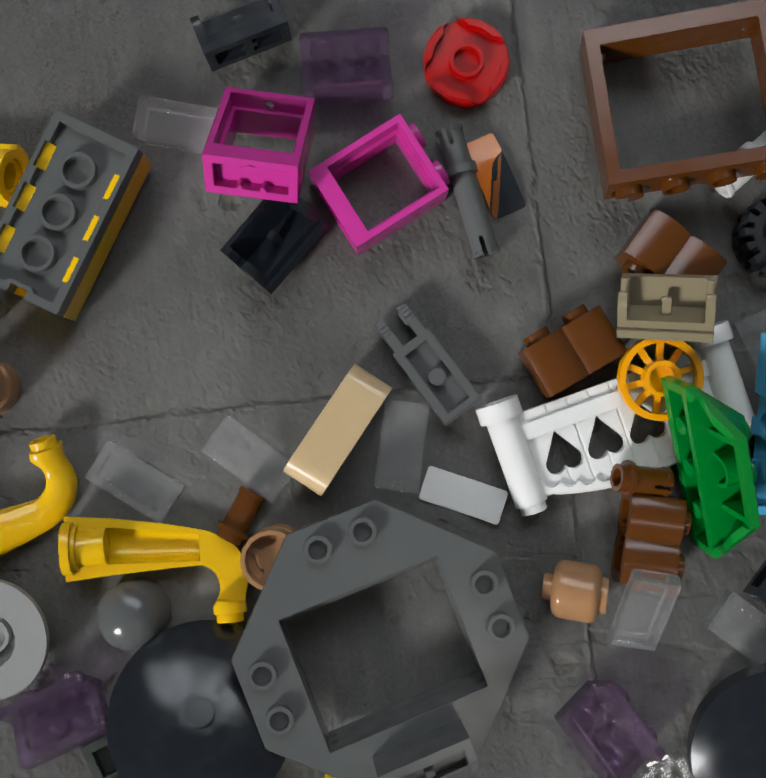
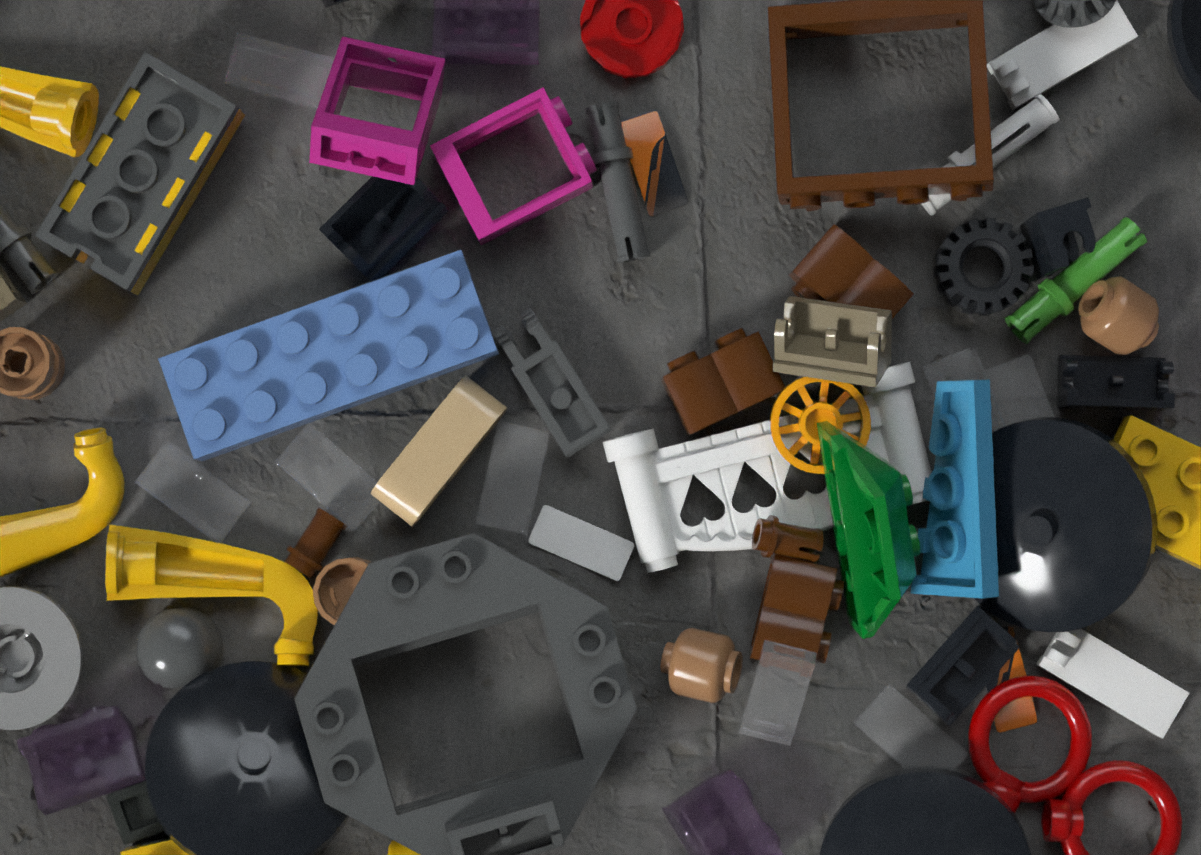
camera: 15 degrees right, 0 degrees up
none -> medium blue brick [158,250,500,461]

